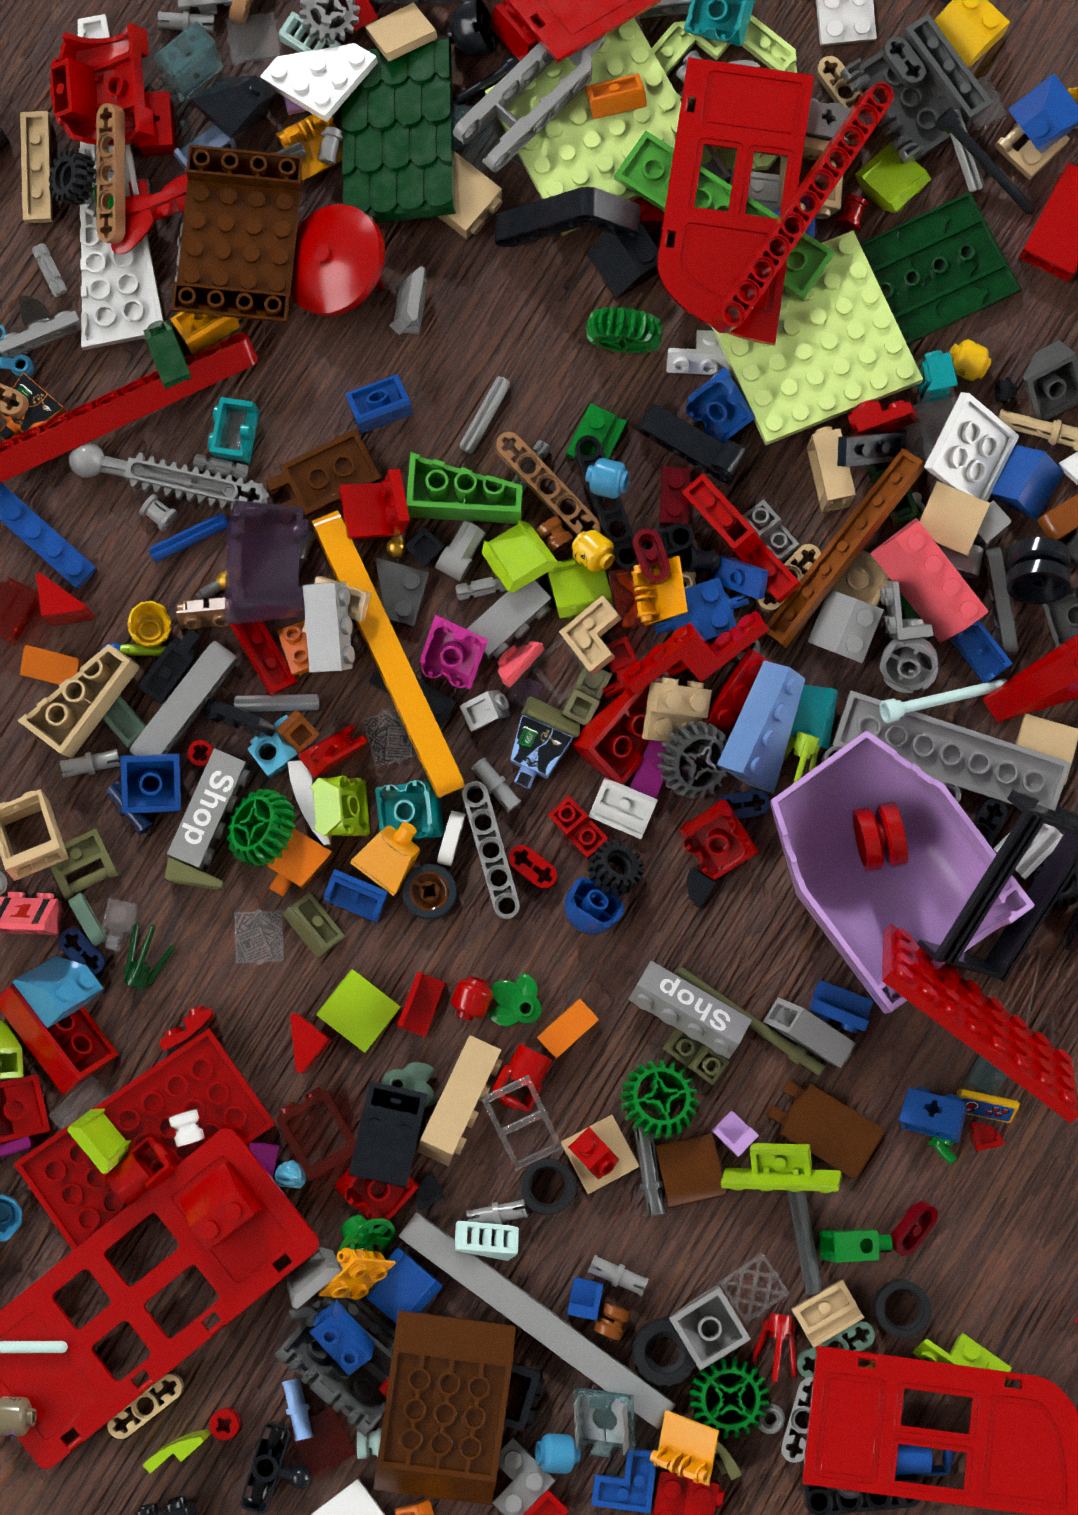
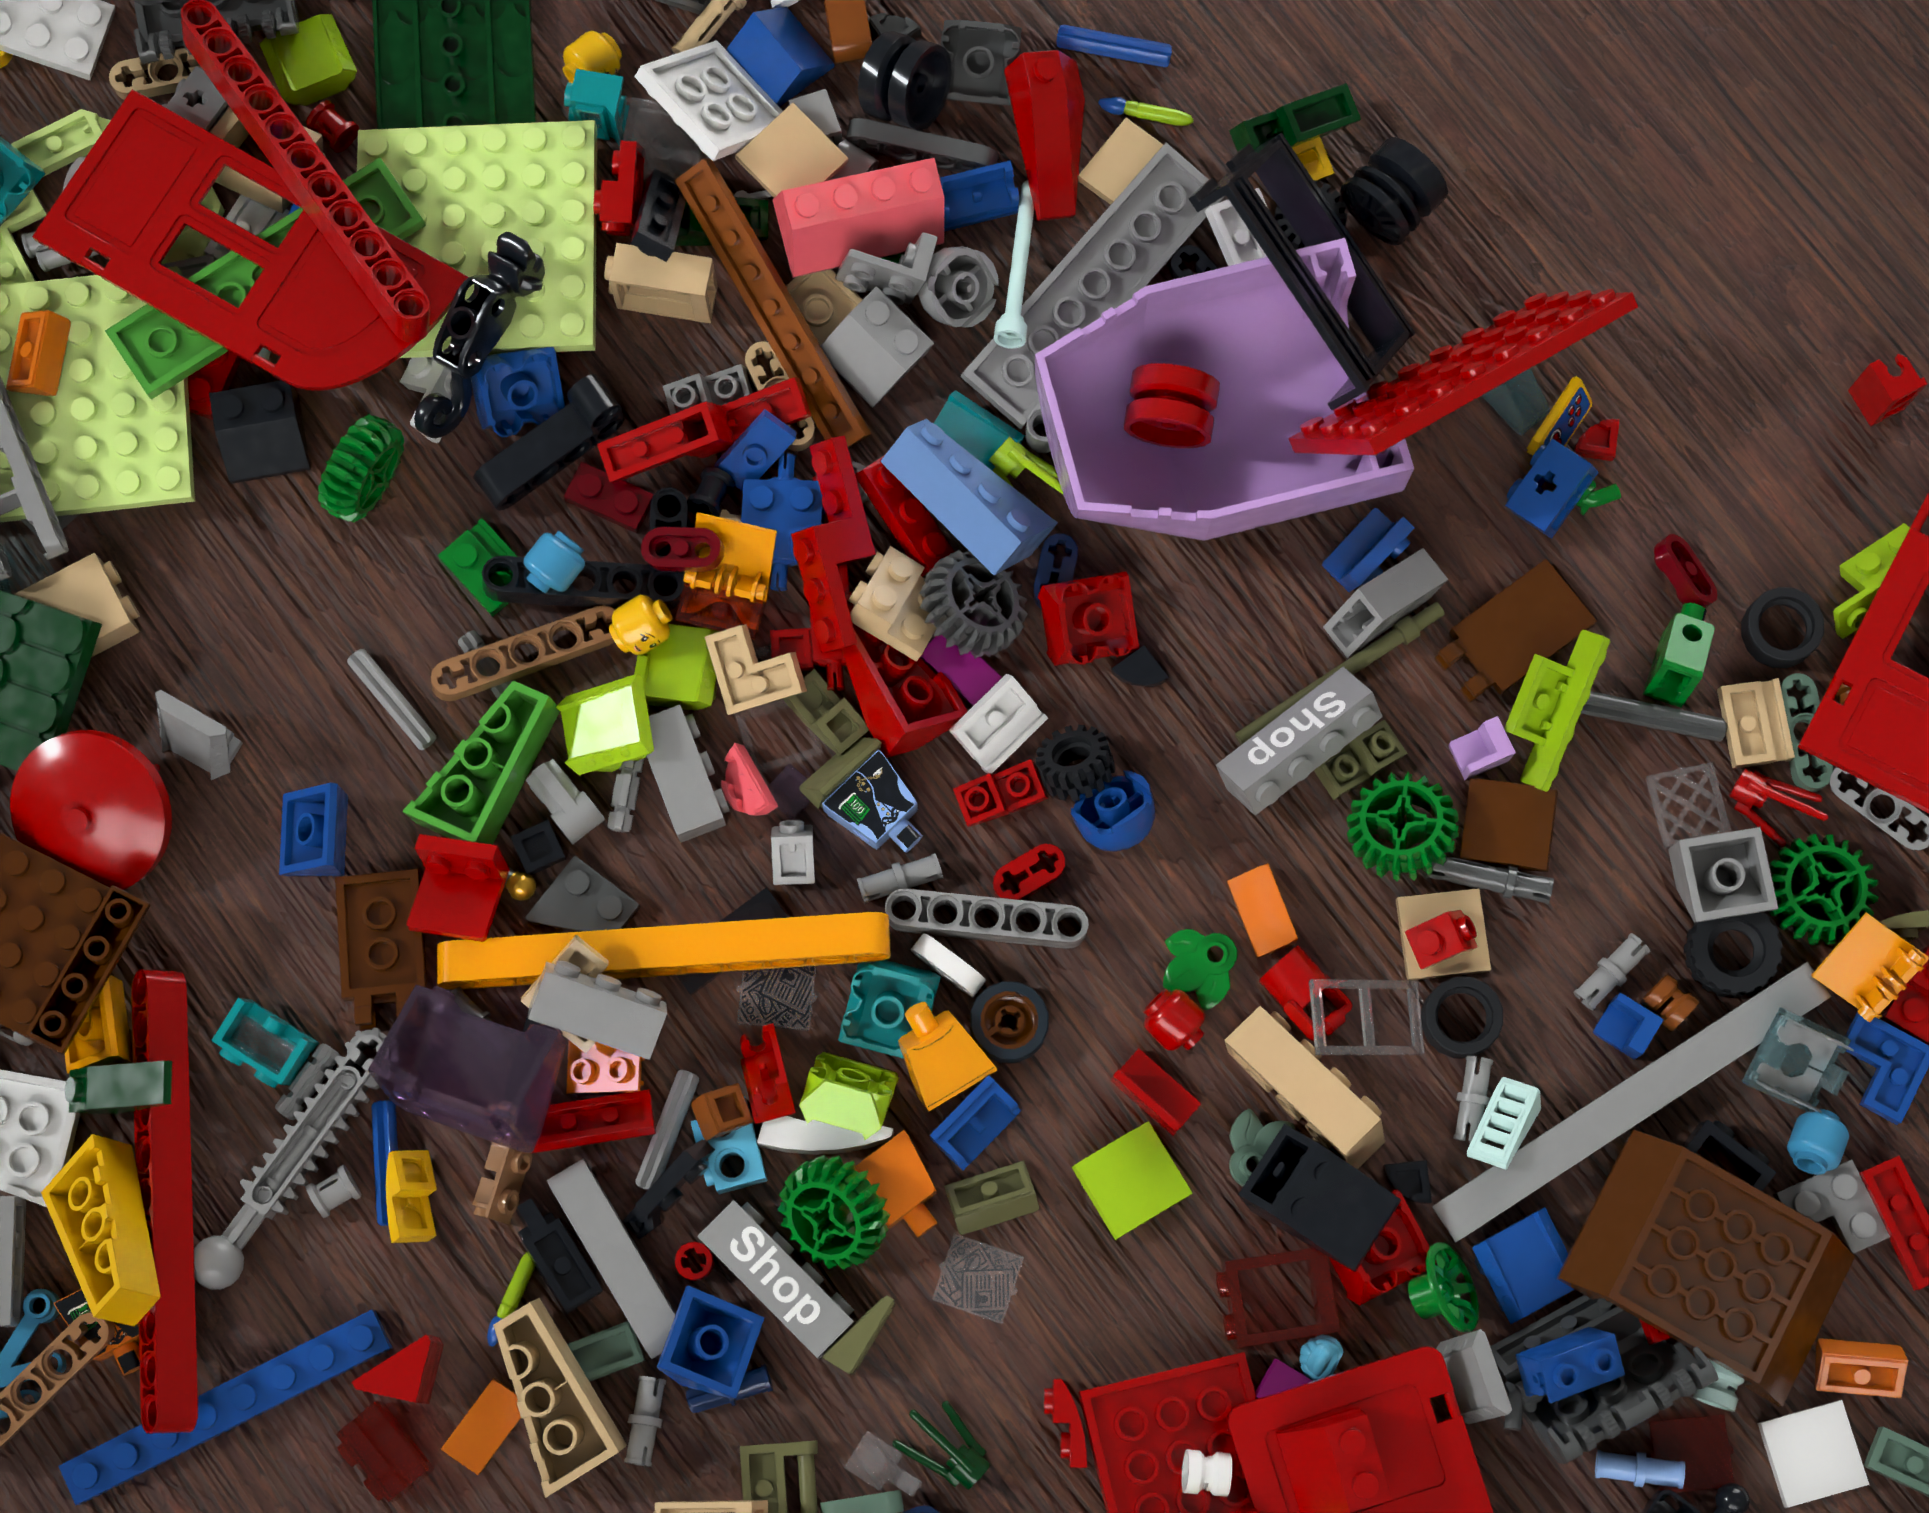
camera: 70 degrees left, 5 degrees down
yellow hair [128,601,171,648] -> none
flat silver piece [196,570,237,600] -> none
red slope [290,1013,333,1073] -> none
light orange hinge [318,1248,396,1300] -> none
dark pink slope [418,615,488,690] -> none
black beam [495,187,641,247] -> none
dark orange wheel [535,516,574,555] -> none
light grey plate [755,1403,785,1434] -> none
black plate [995,377,1017,405] -> none
none -> yellow wedge [41,1134,161,1327]
none -> yellow slope [386,1150,437,1243]
none -> black animal [414,232,545,439]

